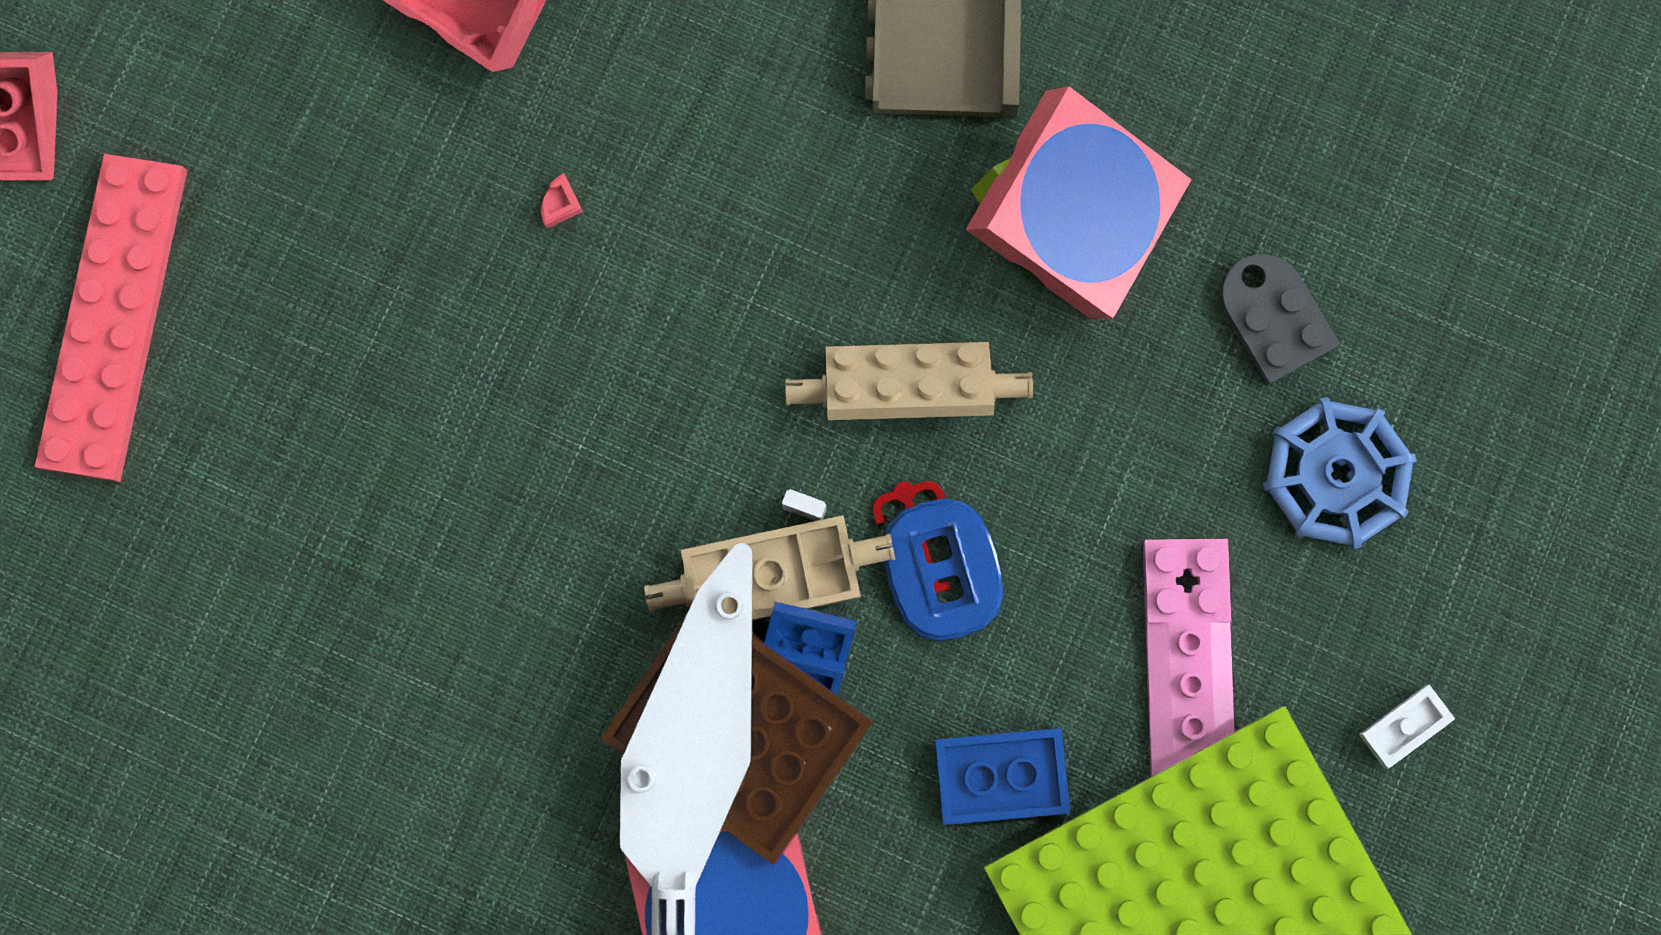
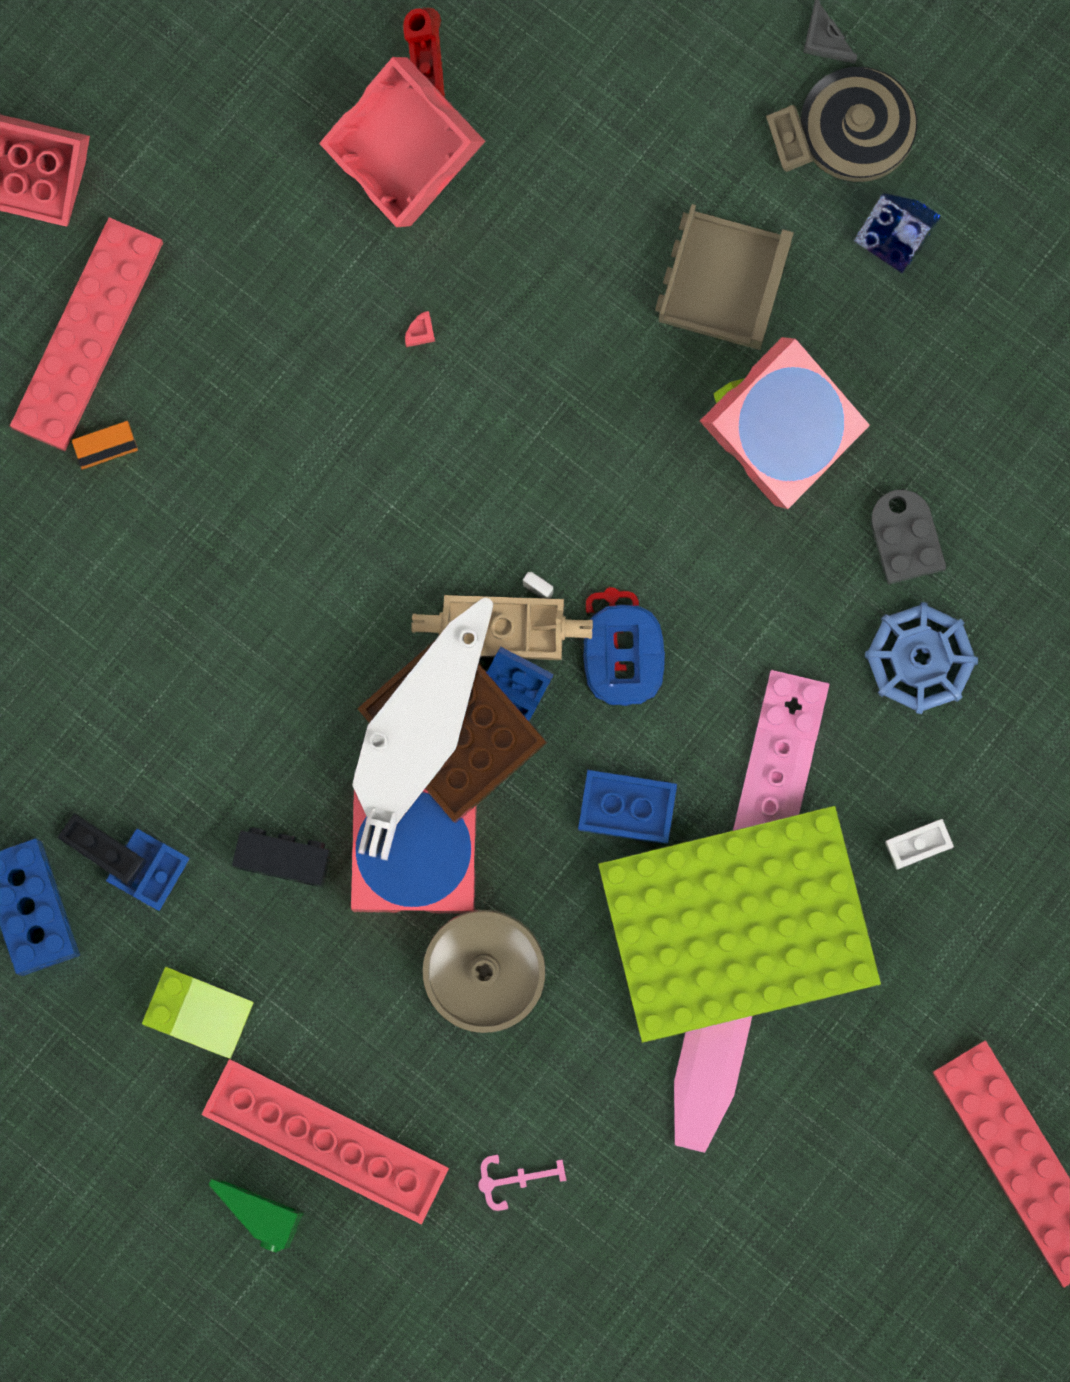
camera: 15 degrees right, 0 degrees up
tan plate [785,342,1033,420] -> none
none -> orange tile [72,421,138,470]

